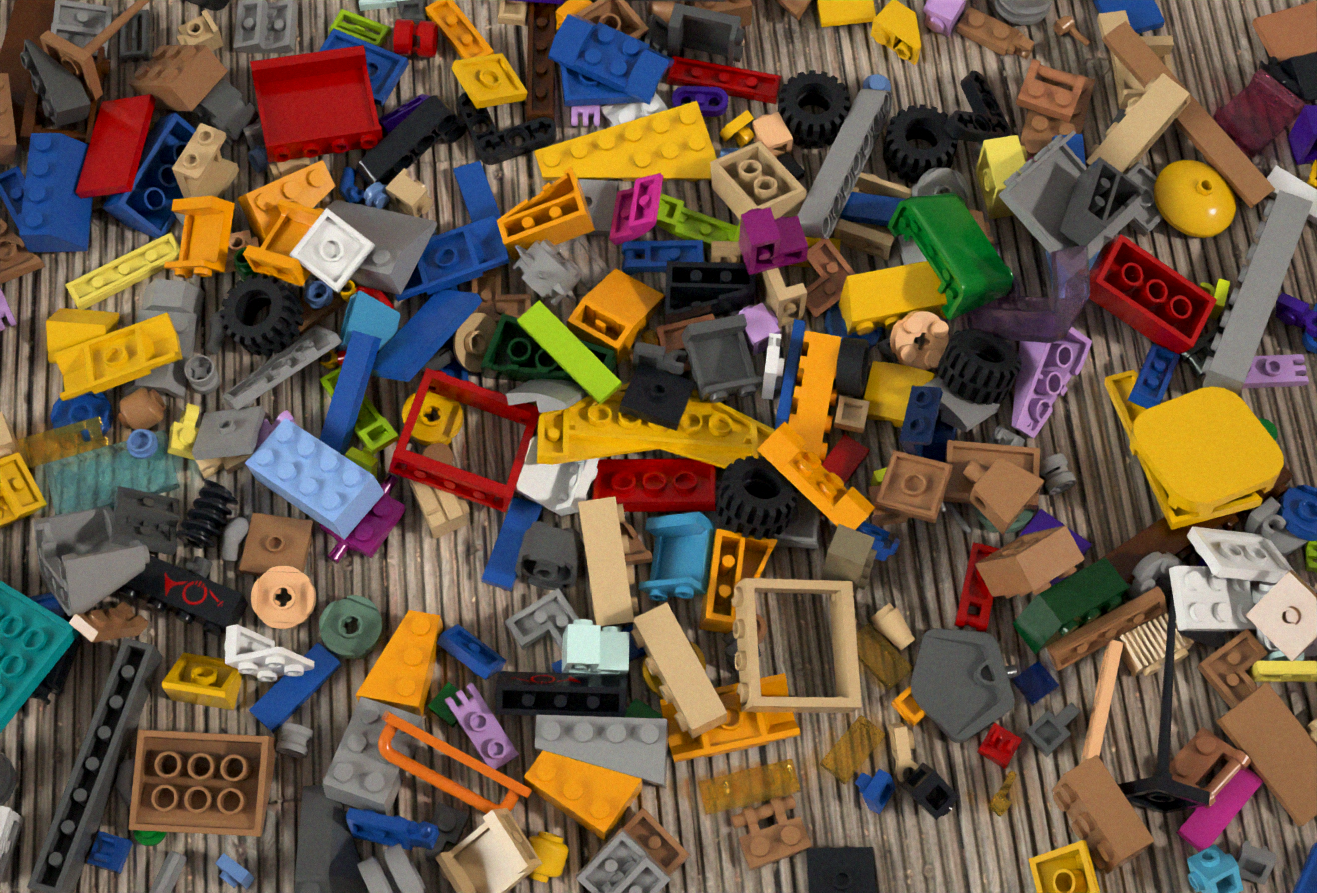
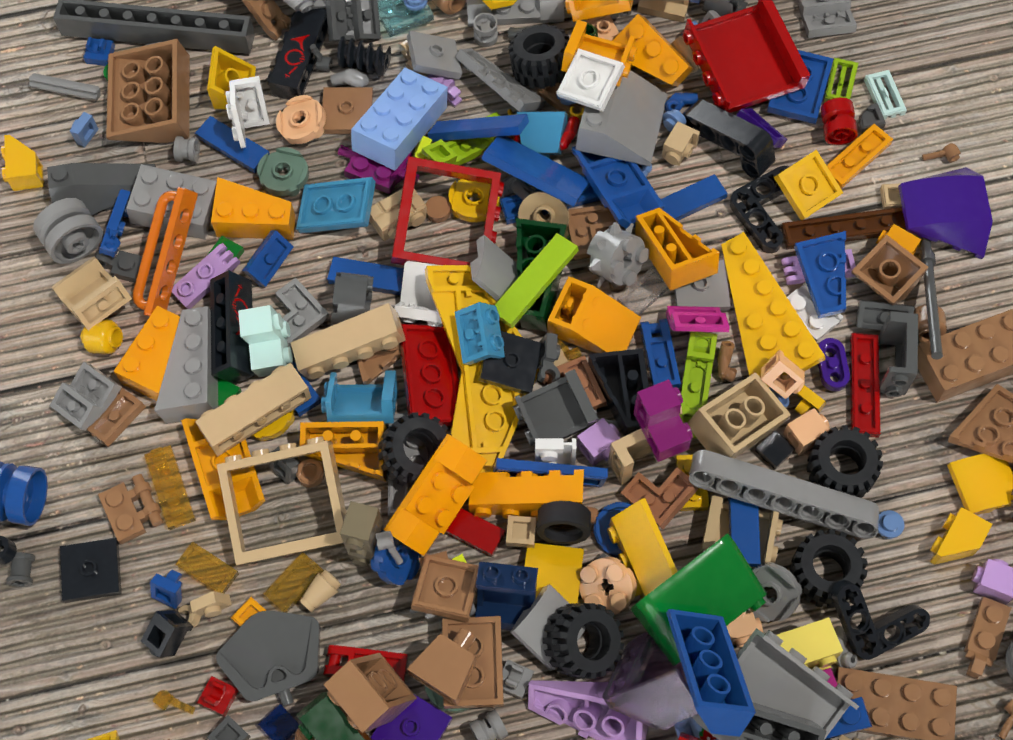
camera: 85 degrees right, 0 degrees up
light yellow plate [167,403,199,461] -> none
blue piece [548,14,675,105] -> none
nougat plate [1015,59,1087,123] -> none
none -> dark azure tile [296,177,376,233]
none -> light grey hand [375,531,403,565]
none -> dark azure bracket [455,302,505,365]
none -> blue slope [666,609,756,737]
none -> medium nougat arm [717,341,737,382]
none -> light nougat brick [761,350,805,399]

